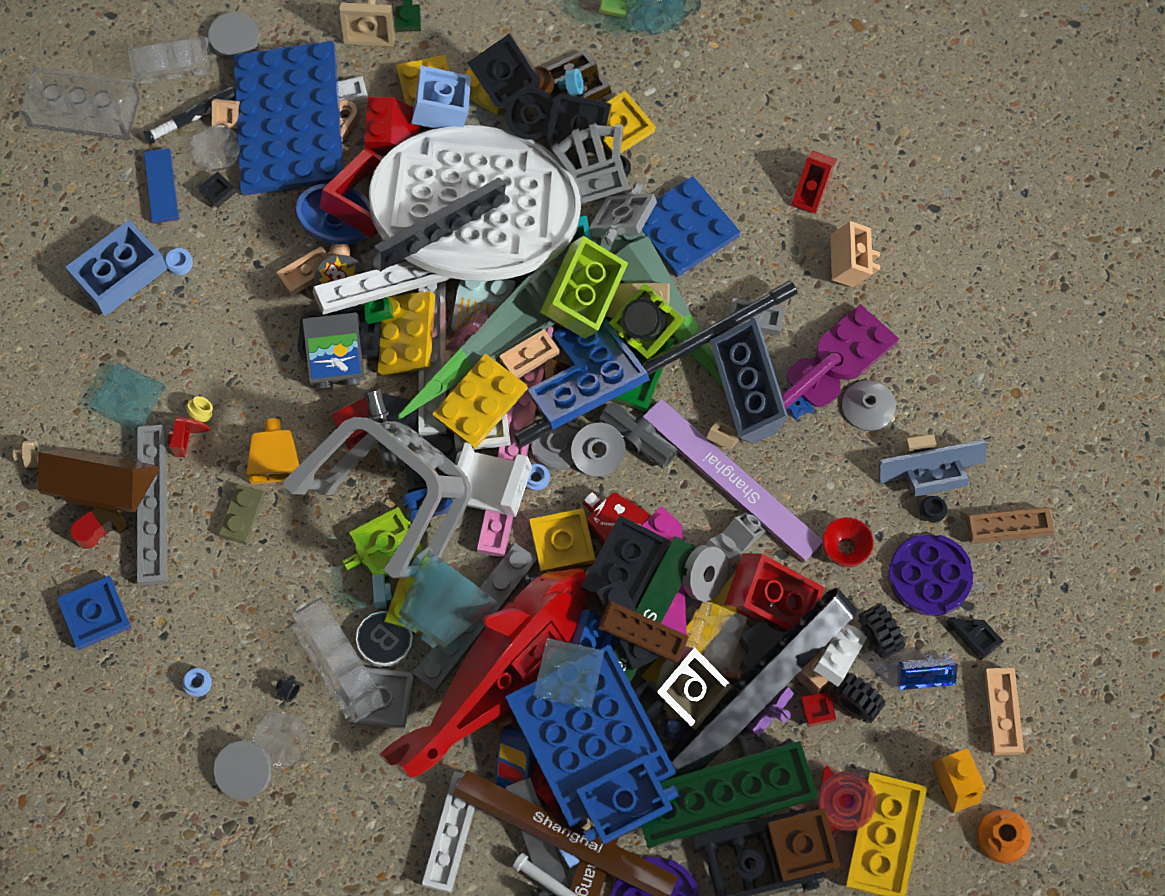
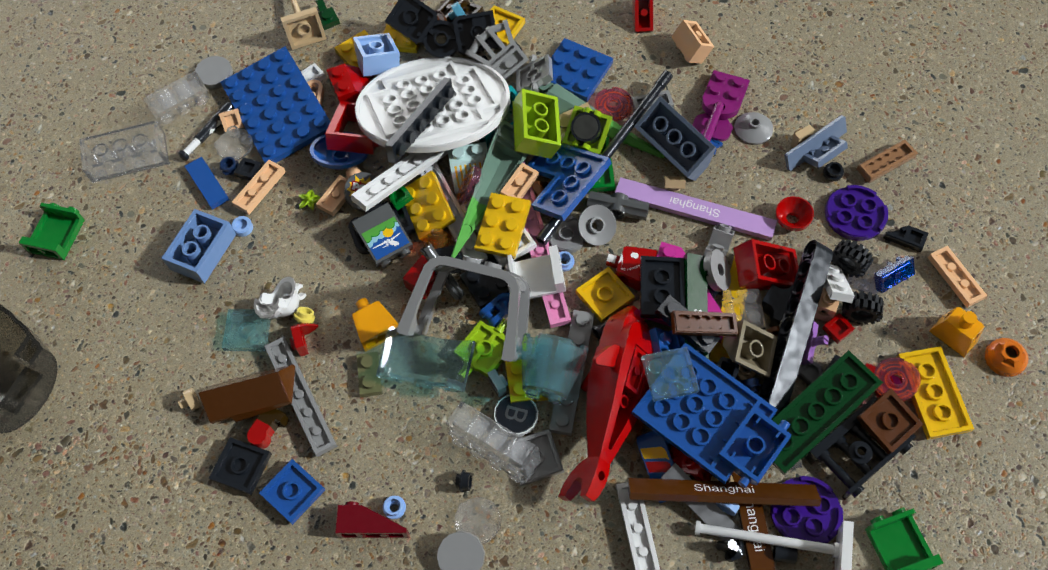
camera: 20 degrees left, 5 degrees down
none -> black plate [209,437,272,496]
none -> dark blue plate [220,157,239,175]
none -> light nougat plate [232,160,286,215]
none -> white helmet [254,277,306,319]
none -> lime plant [299,189,321,210]
none -> dark red slope [335,501,410,538]
none -> clear light blue panel [376,327,475,392]
none -> clear orange plate [423,228,454,249]
none -> clear pink tile [595,87,633,121]

